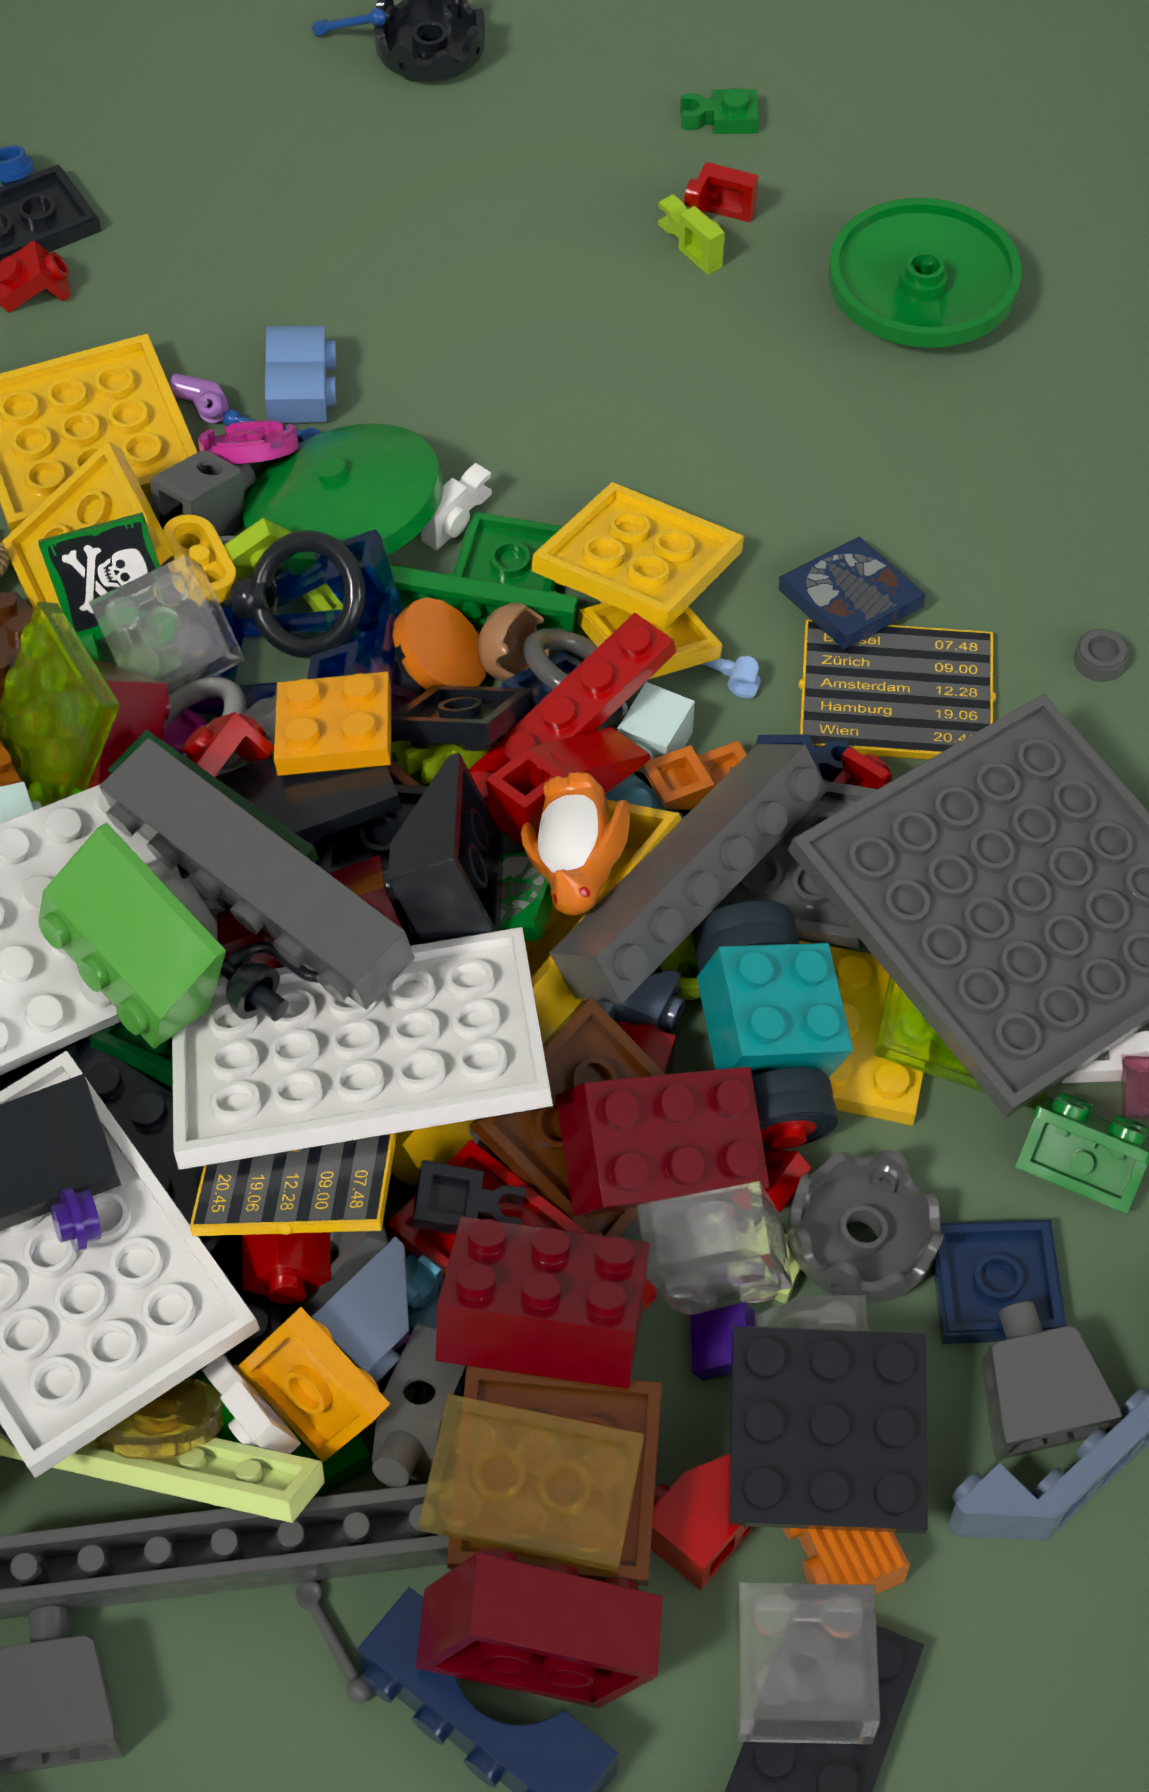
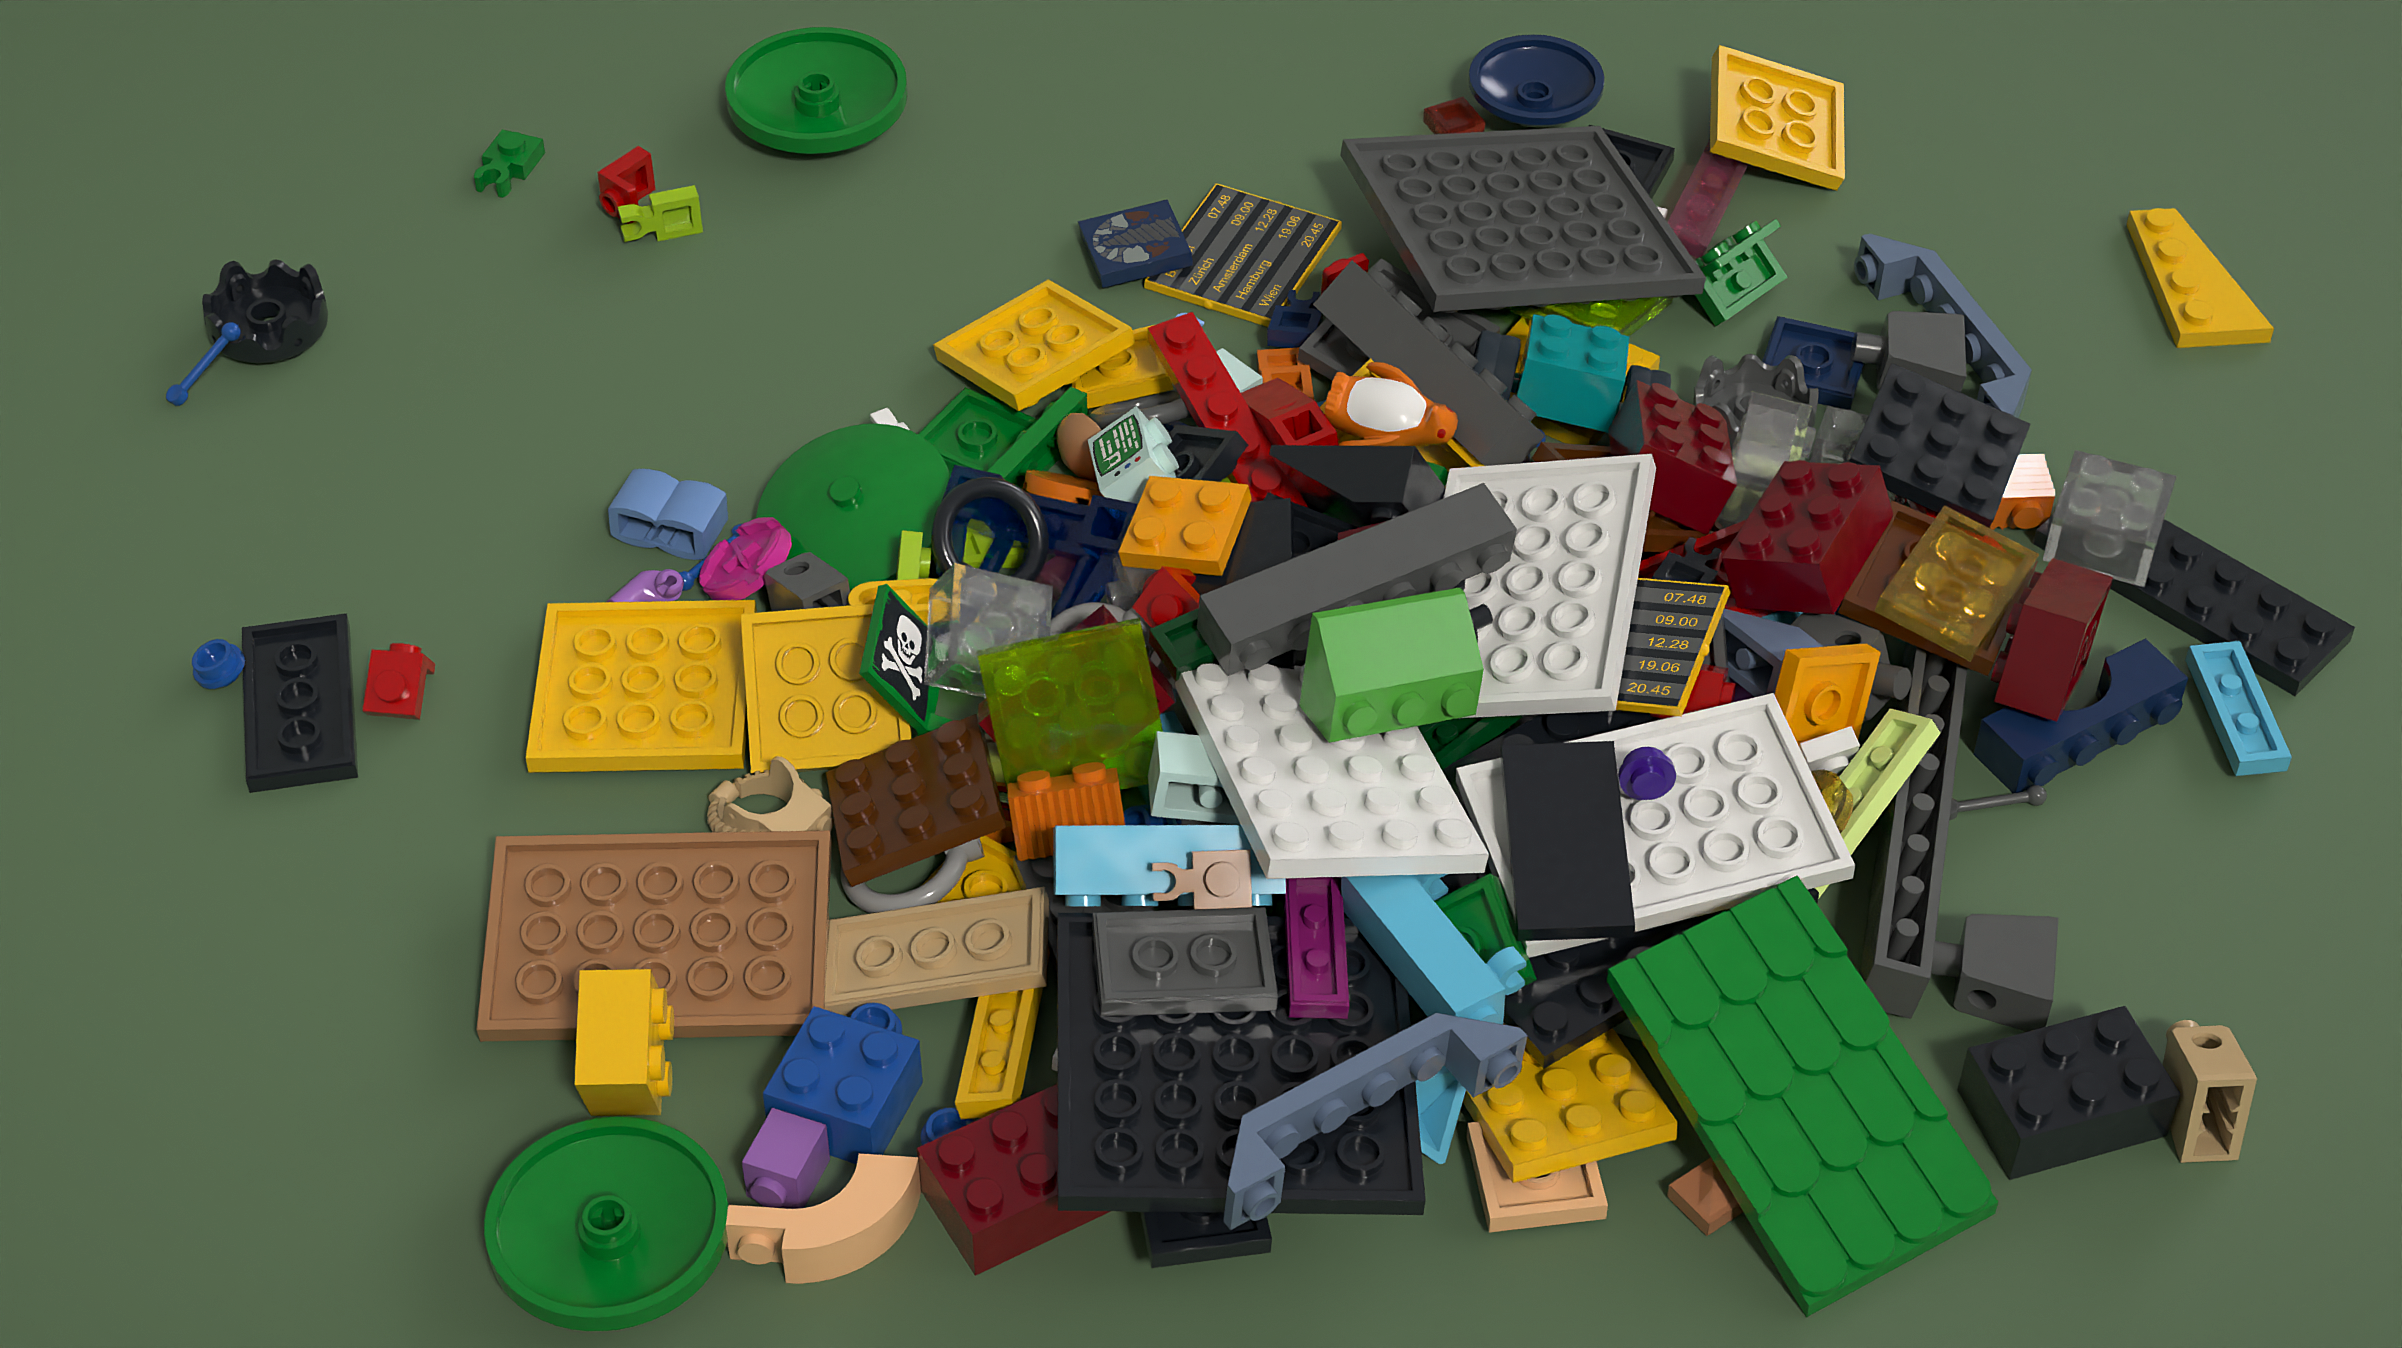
camera: 70 degrees left, 10 degrees down
dark grey tile [1074,629,1129,682] -> none
none -> light aqua brick [1088,406,1179,525]

